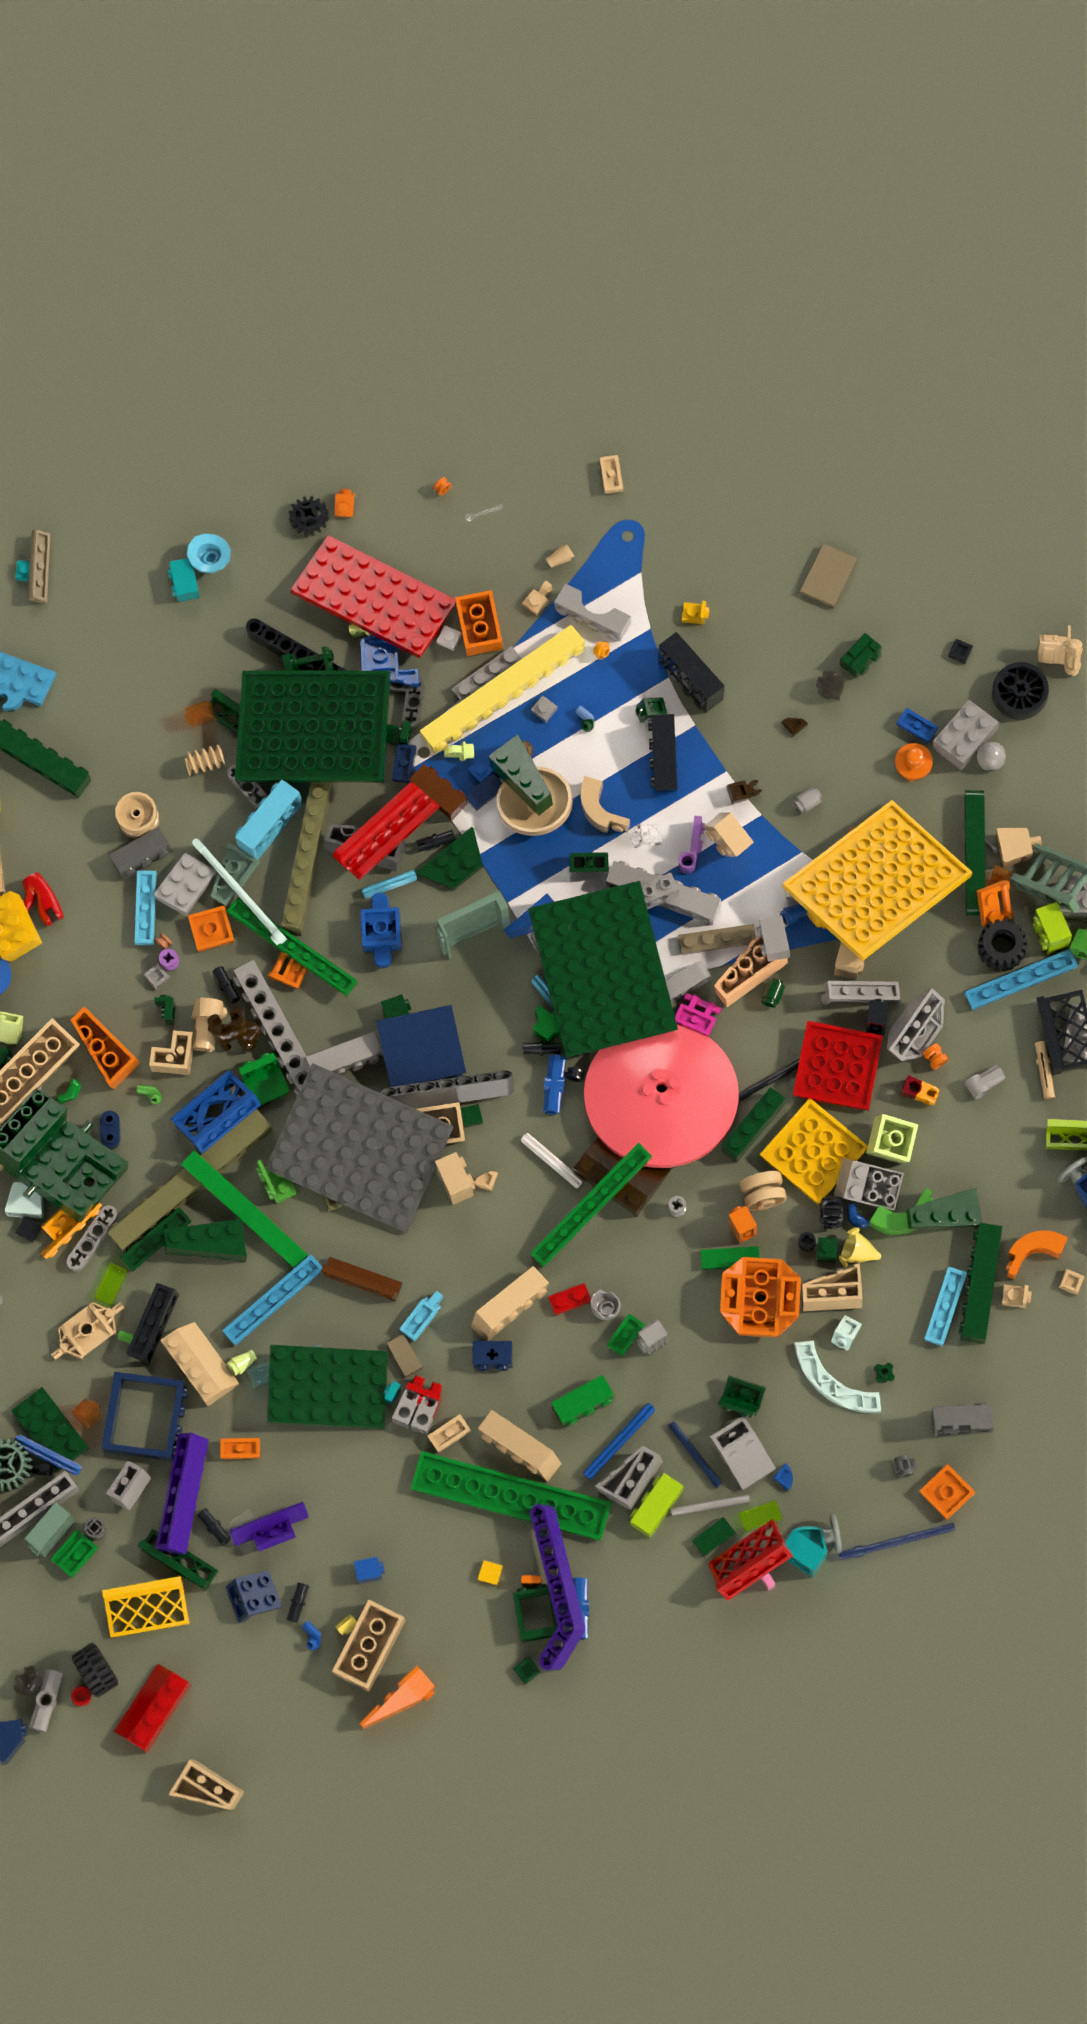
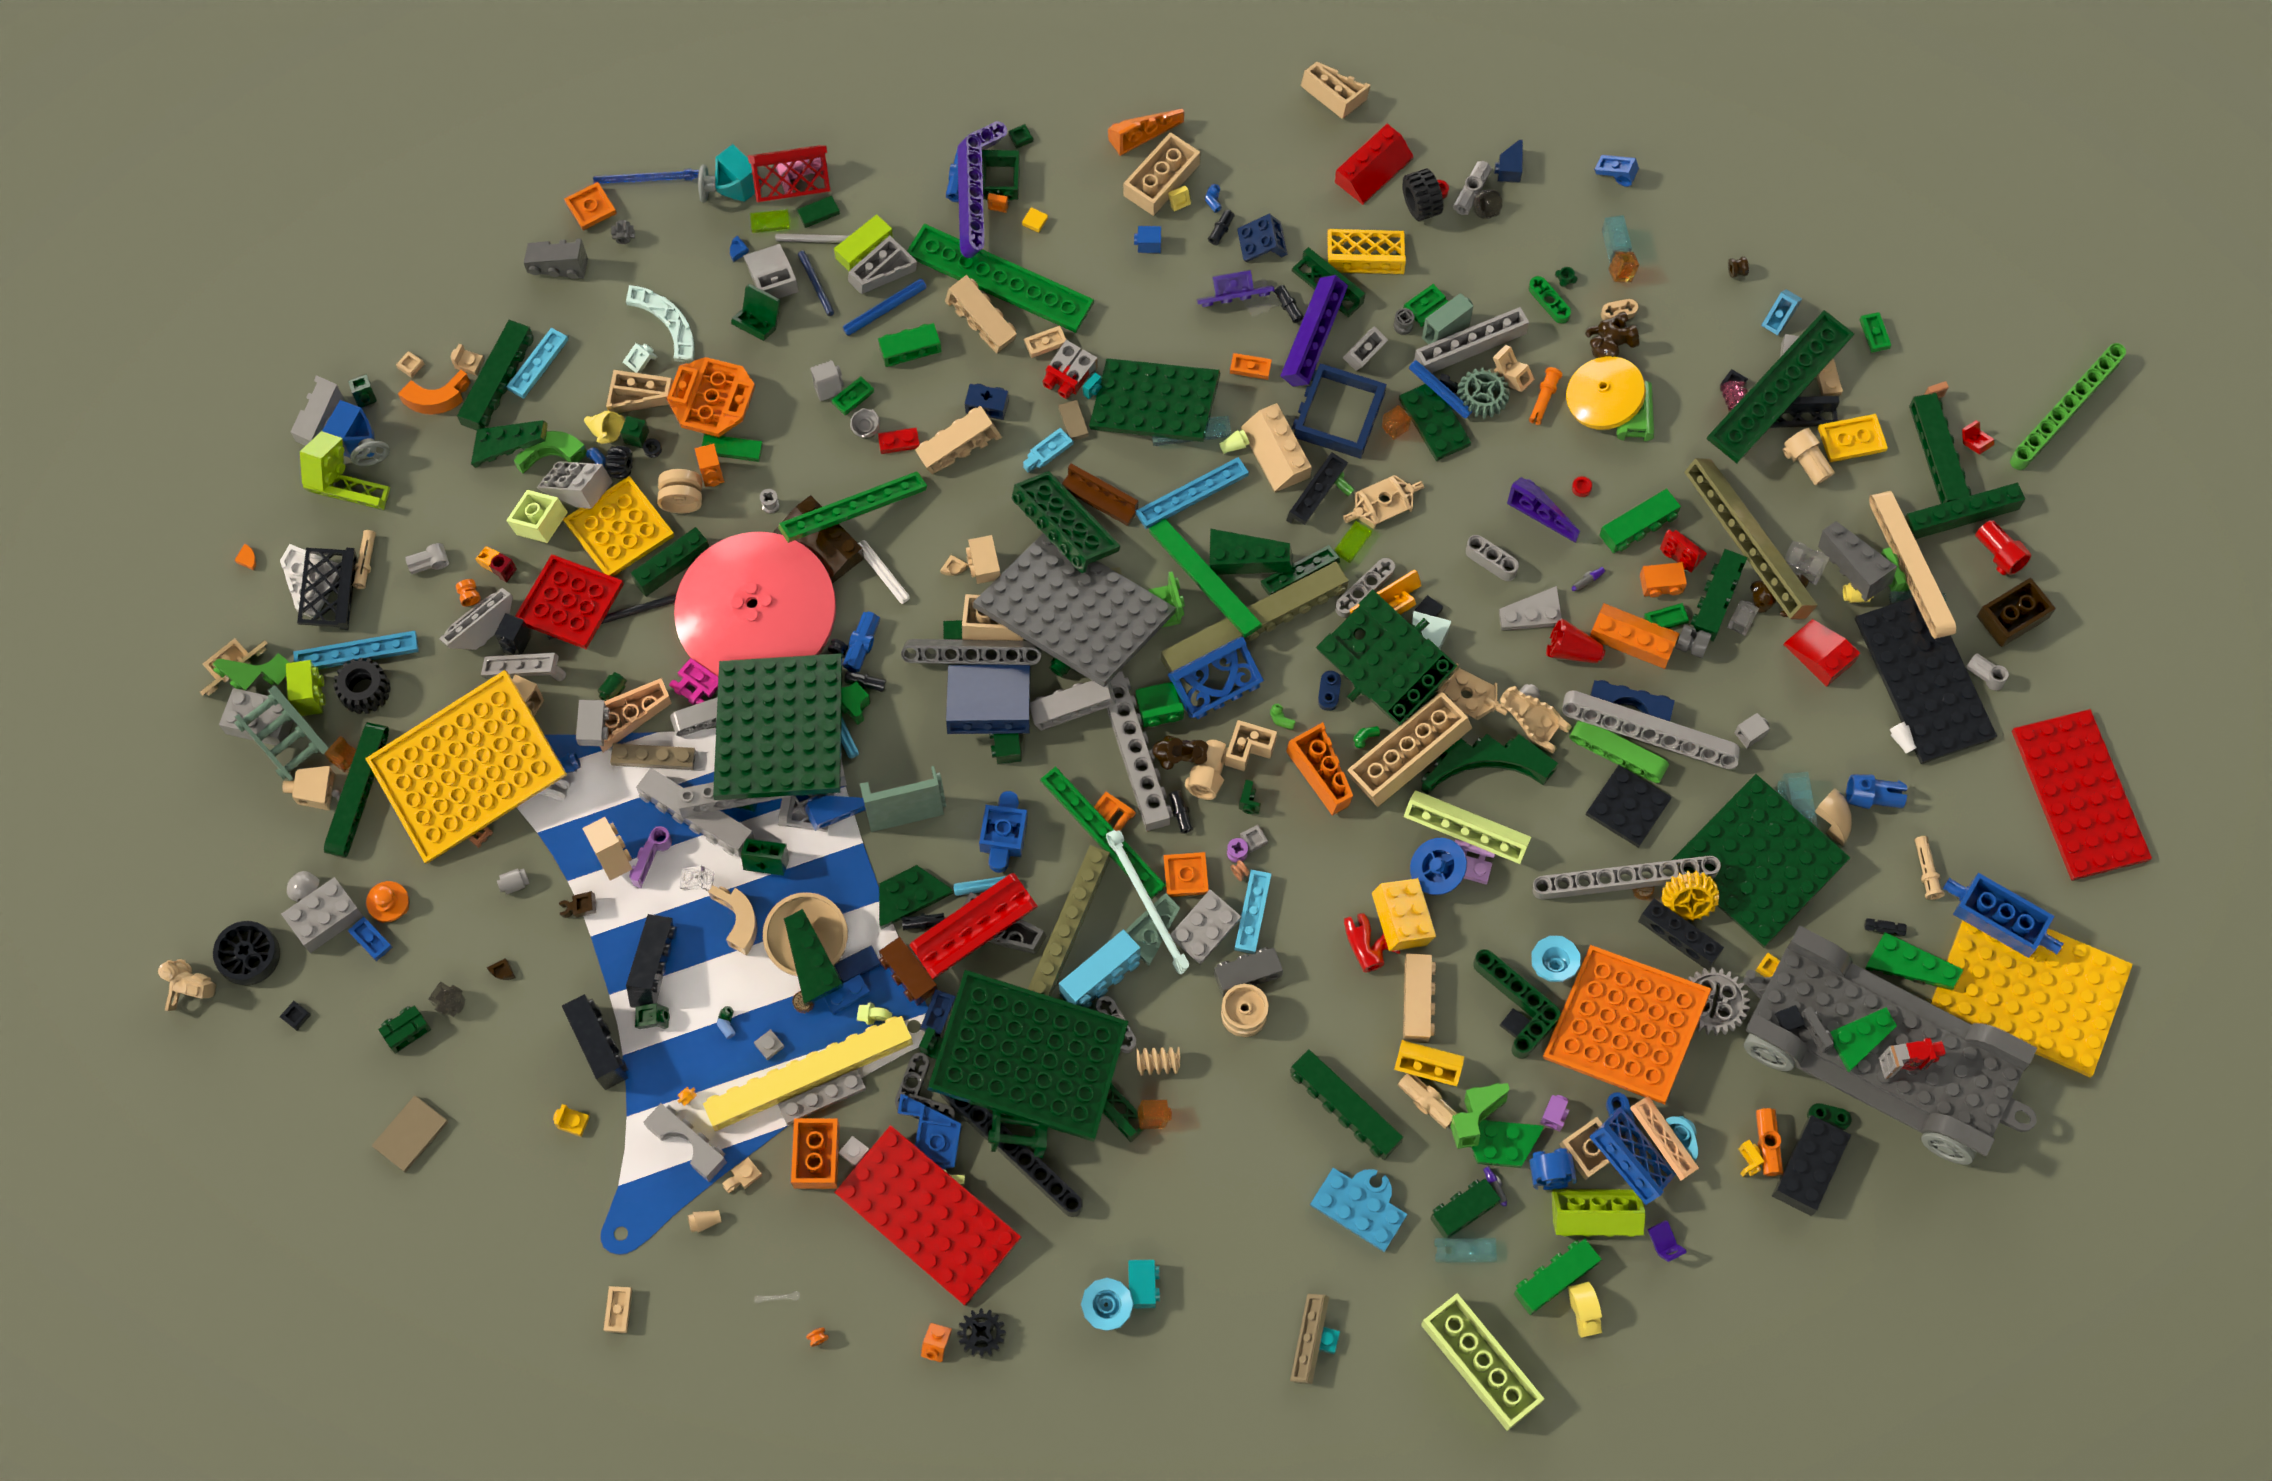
camera: 175 degrees left, 5 degrees down
dark green plate [874,1363,895,1383] -> none
orange plate [977,880,1014,927] -> none
none -> dark green bracket [1012,471,1120,573]

